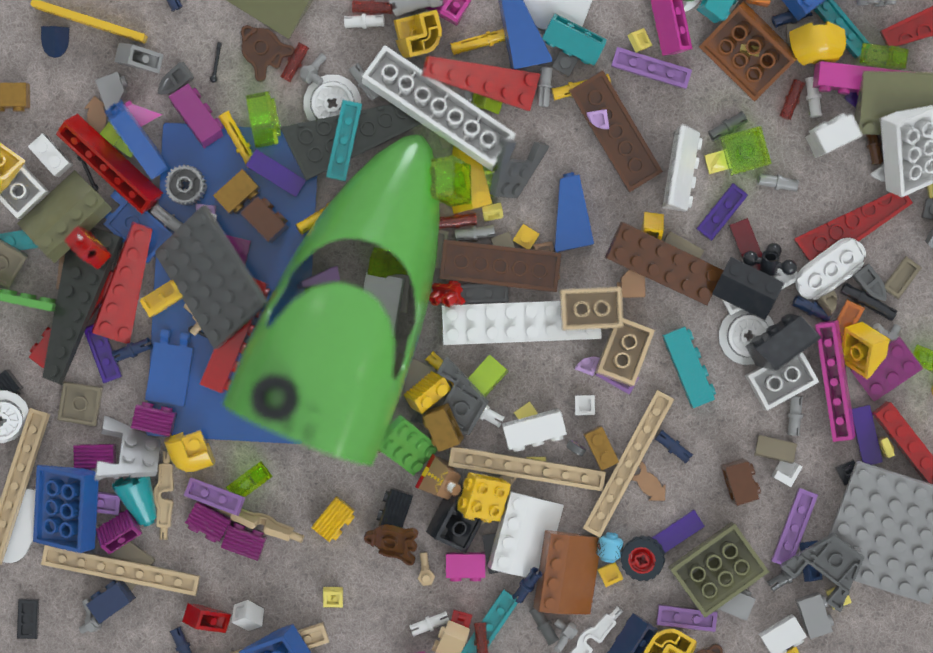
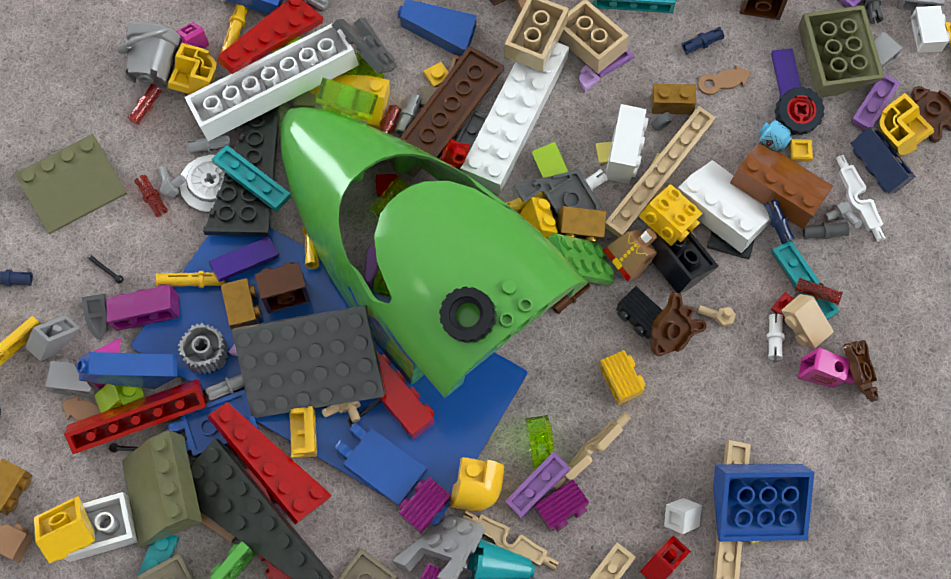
camera: 60 degrees left, 20 degrees down
white brick [28,133,73,178] -> none
red torso [64,226,111,269] -> none
dark purple tile [84,325,123,384] -> none
dark blue pin [112,337,153,363] -> none
magenta brick [221,522,267,561] -> none
reddish brown tile [241,25,295,82] -> none
clear neon green brick [246,91,281,148] -> none
light yellow tile [323,587,343,608] -> none
white pin [344,13,385,29] -> none
dark pink brick [446,552,485,582] -> none
light yellow tile [482,203,504,222] -> none
white plate [575,395,595,415] -> none
tan plate [583,390,674,538] -> none

